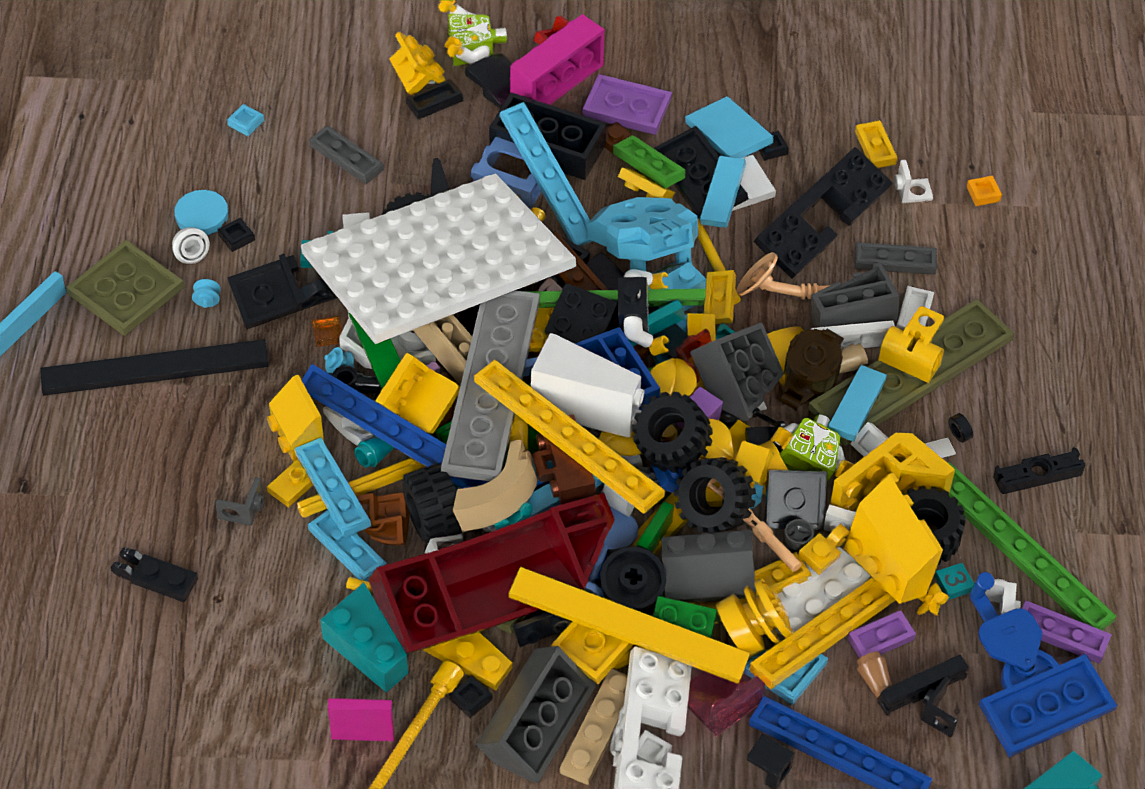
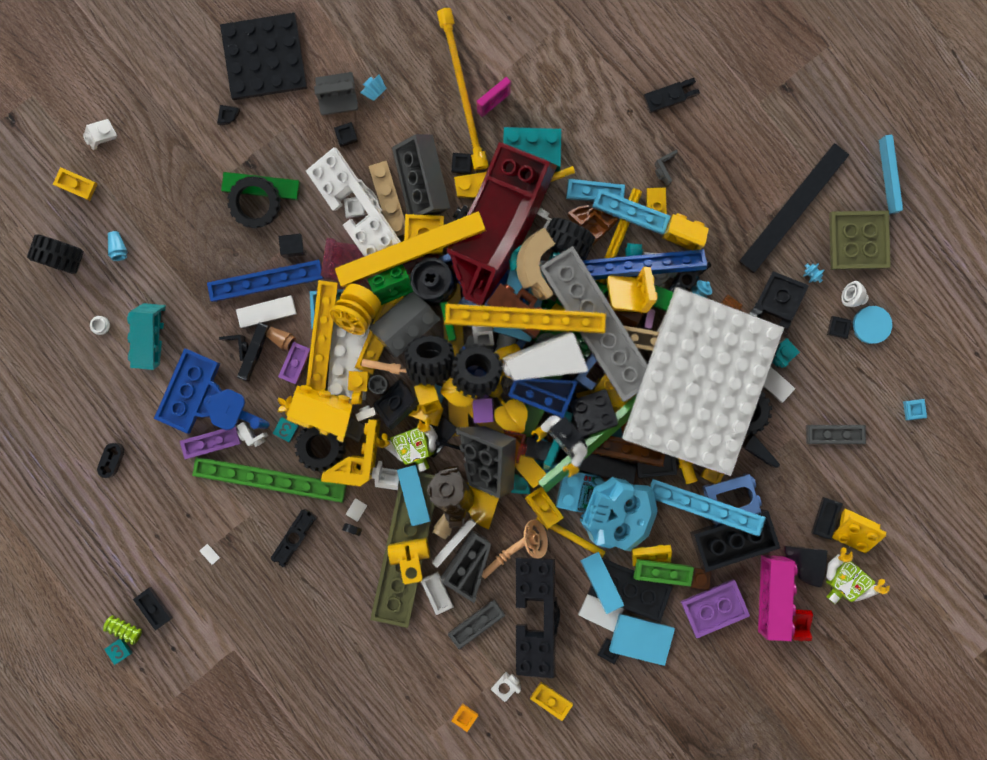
camera: 145 degrees right, 35 degrees up
none -> white tile [236,295,297,328]

